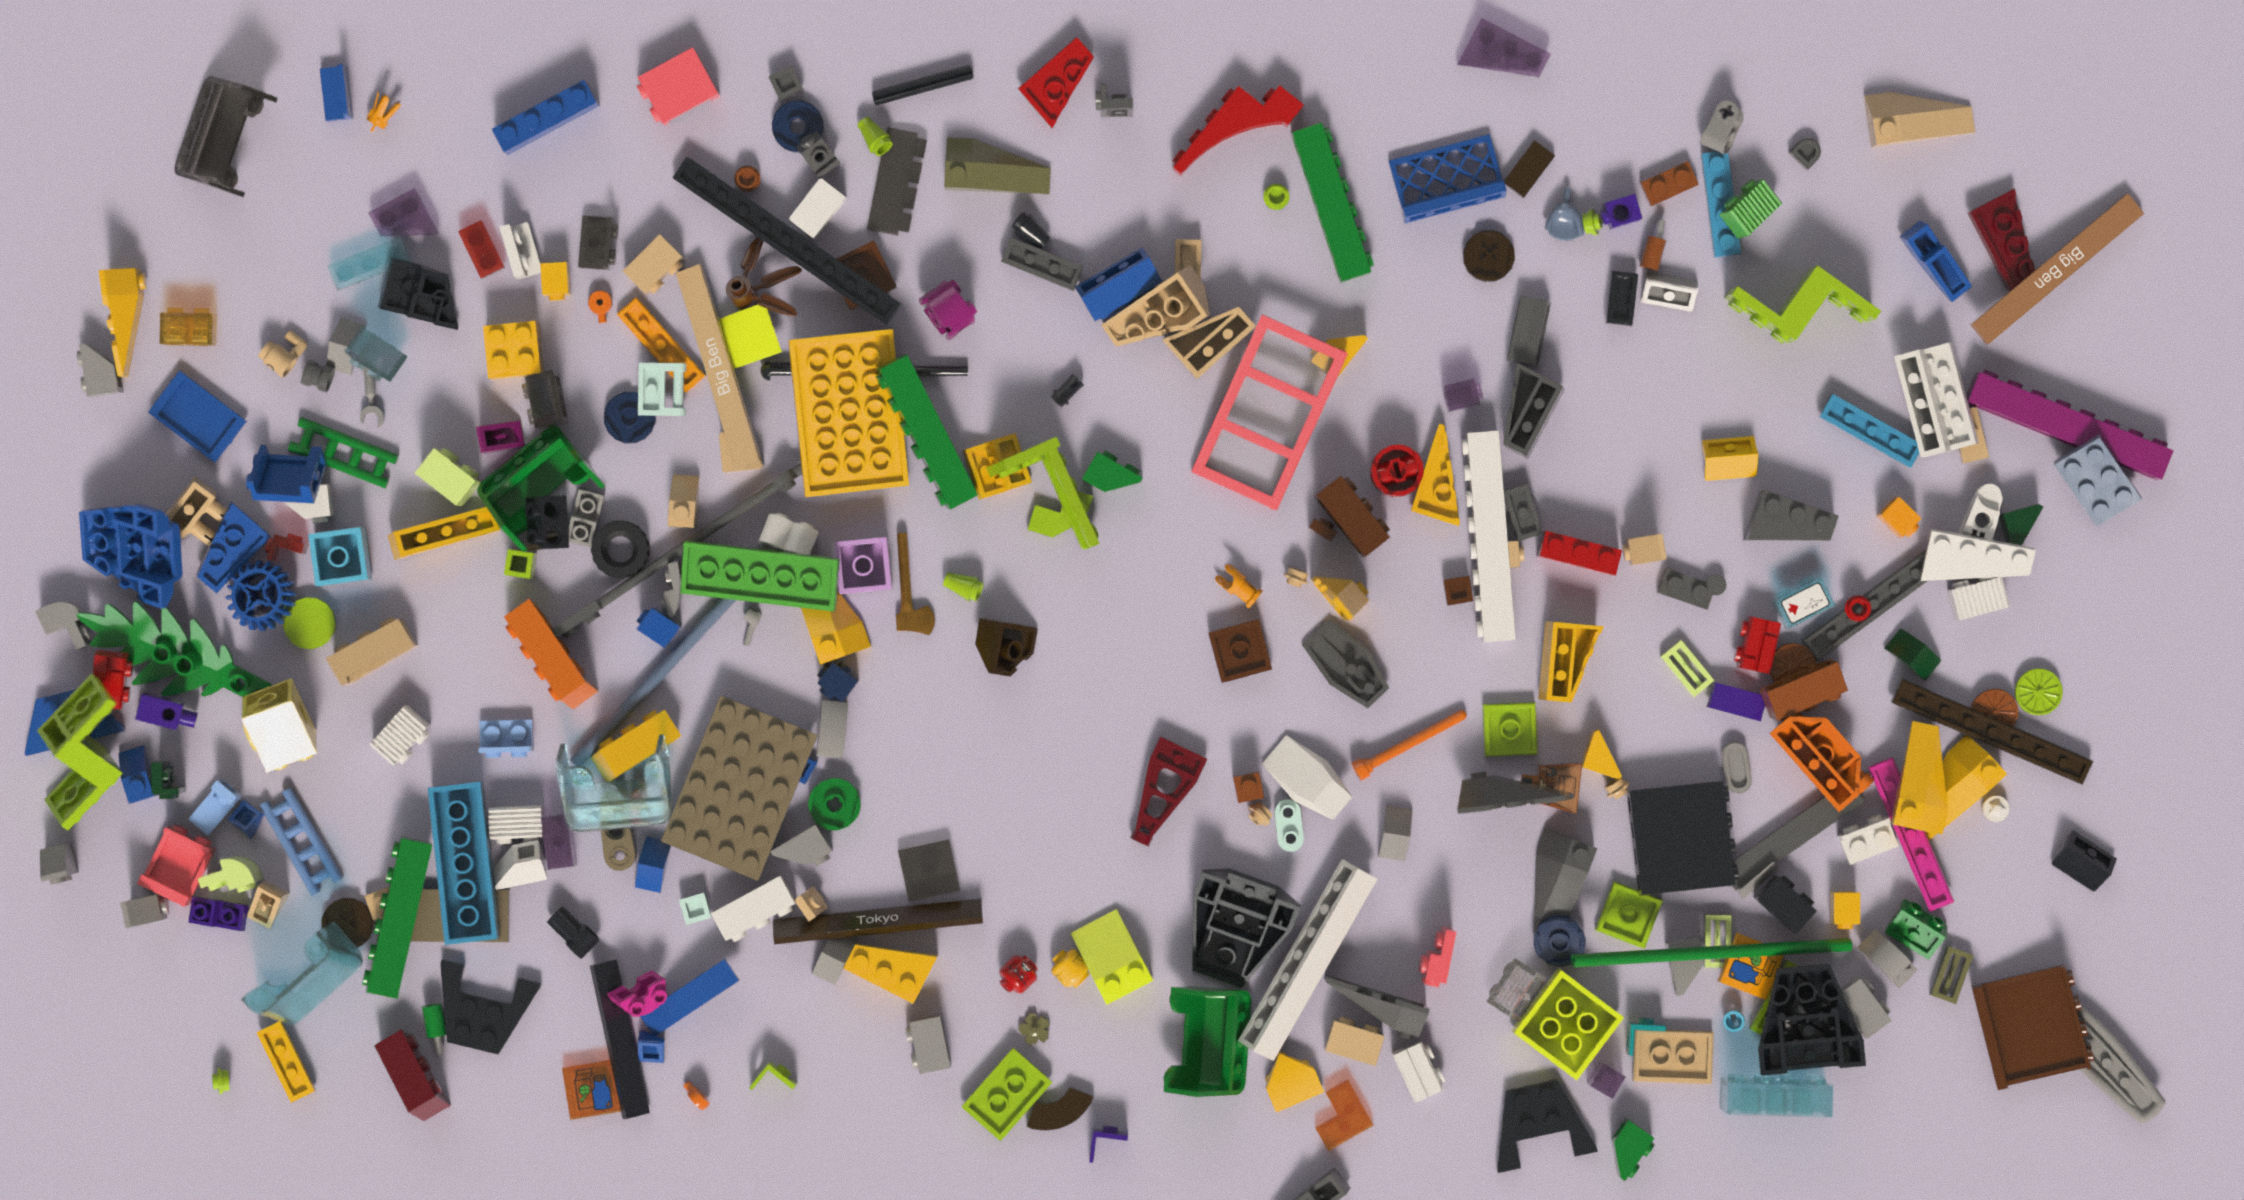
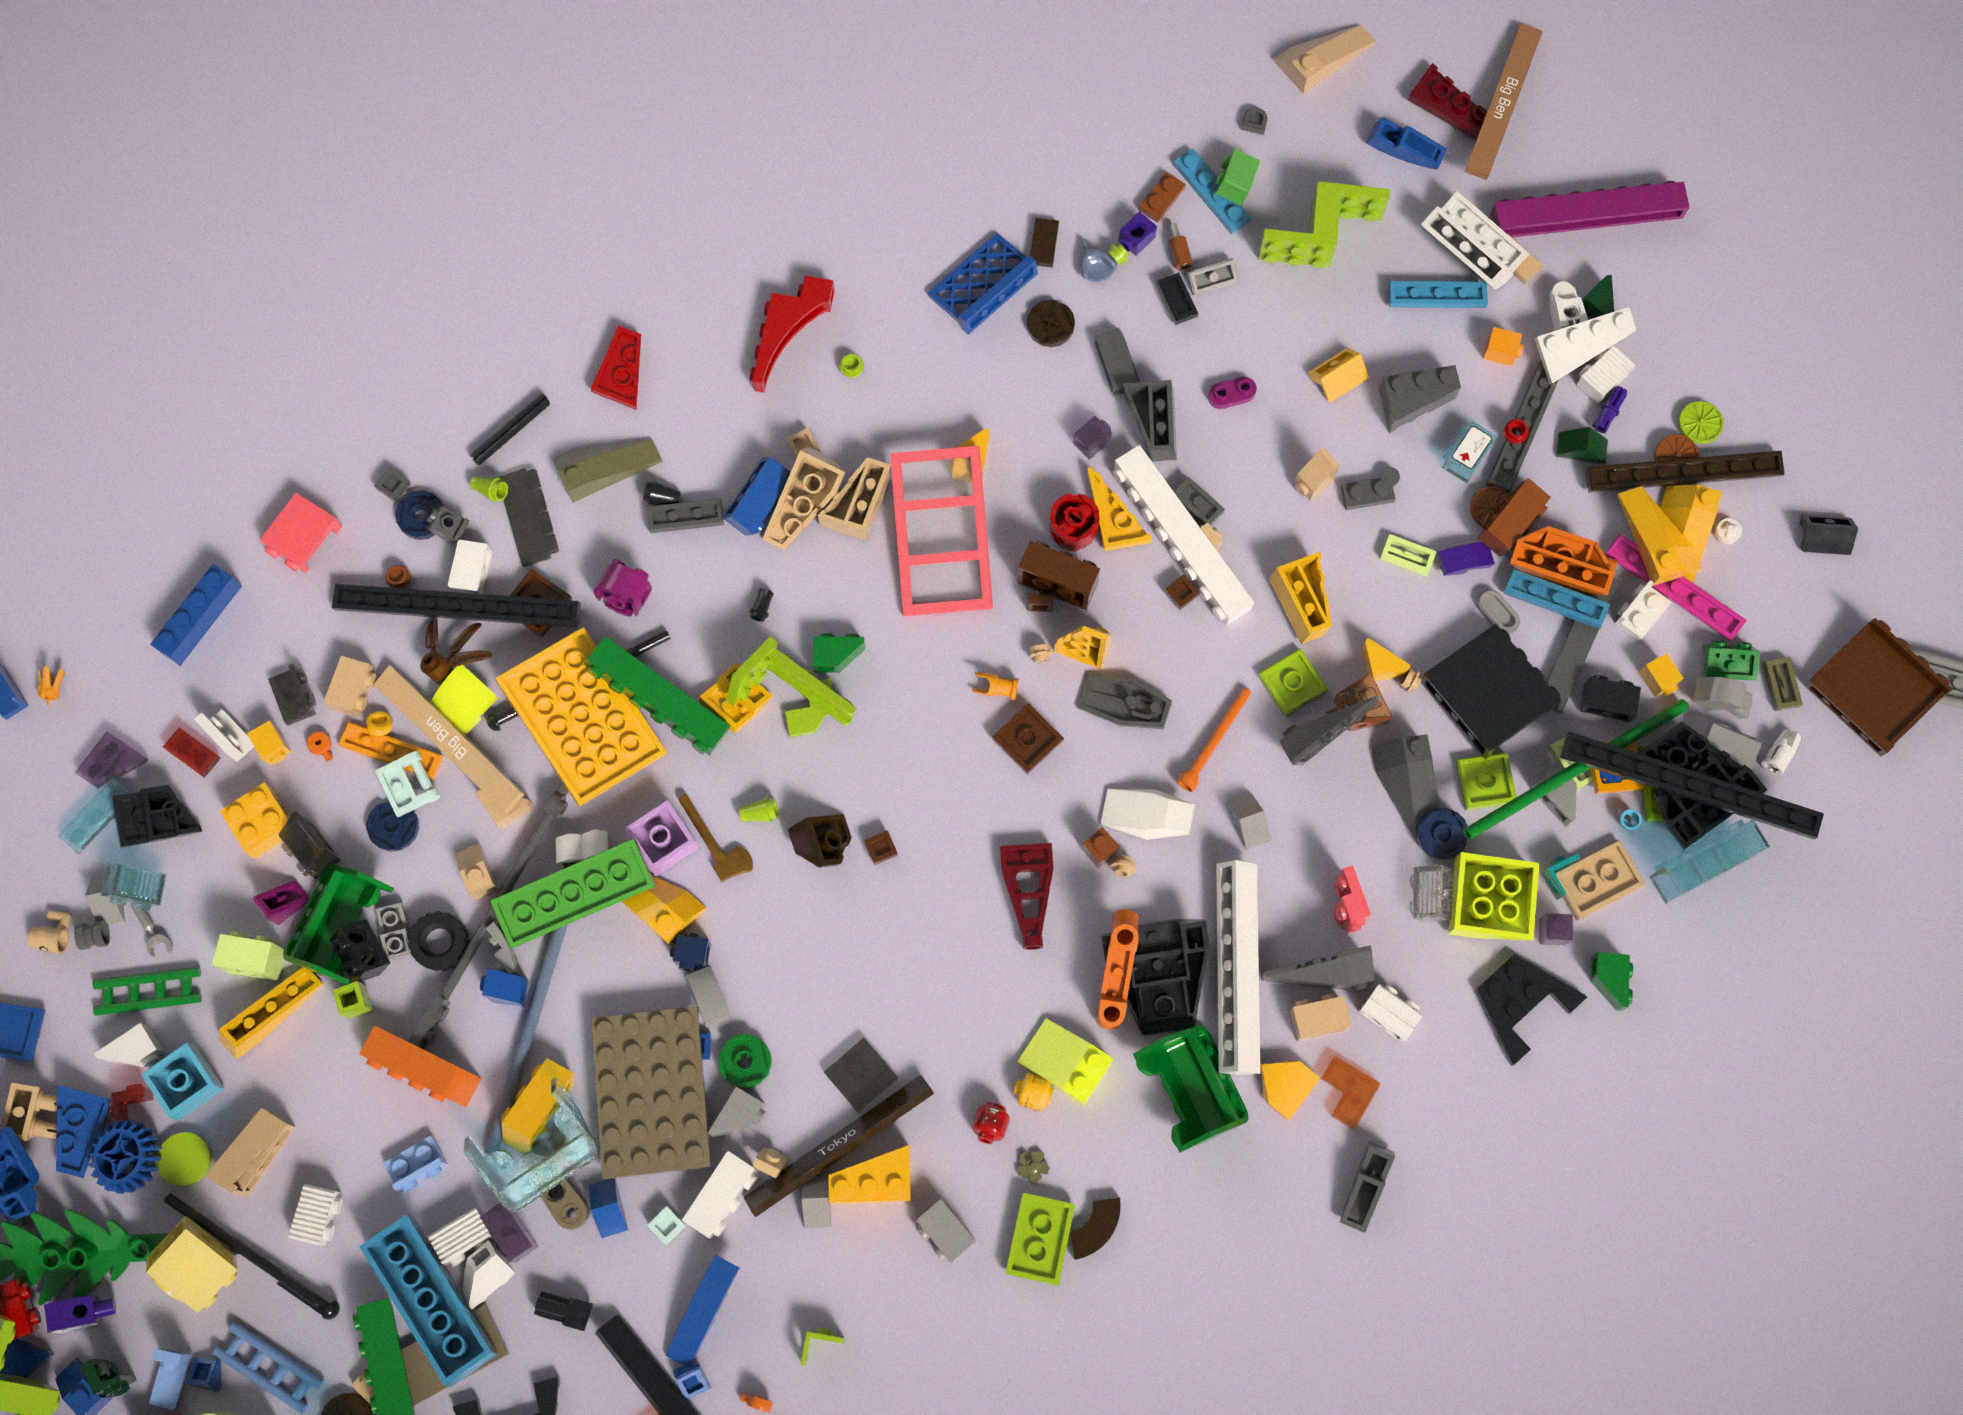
camera: 30 degrees left, 15 degrees down
blue panel [246,445,327,504] -> none
dark pink cylinder [607,970,667,1017] -> none
light grey hand [743,608,761,646] -> none
dark purple bracket [1089,1126,1128,1163] -> none
dark grey bracket [1096,83,1133,117] -> none
light aqua plate [1274,799,1304,852] -> none
green brick [1291,122,1374,283] -> none
clear purple wing [1457,18,1551,77] -> none
red brick [1537,531,1622,576] -> none
light grey piece [1701,100,1744,154] -> none
red brick [1734,616,1782,674] -> none
light grey sticker [1738,862,1778,899] -> none
plate [2054,434,2142,526] -> none
none -> black bar [164,1193,340,1320]
none -> yellow tile [366,711,393,736]
none -> reddish brown plate [864,830,898,866]
none -> orange plate [1095,909,1139,1030]
none -> magenta plate [1208,377,1257,409]
none -> dark azure plate [1504,569,1610,629]
none -> black plate [1560,731,1824,839]
none -> dark purple axle [1592,386,1627,433]
none -> white hinge [1761,729,1801,776]

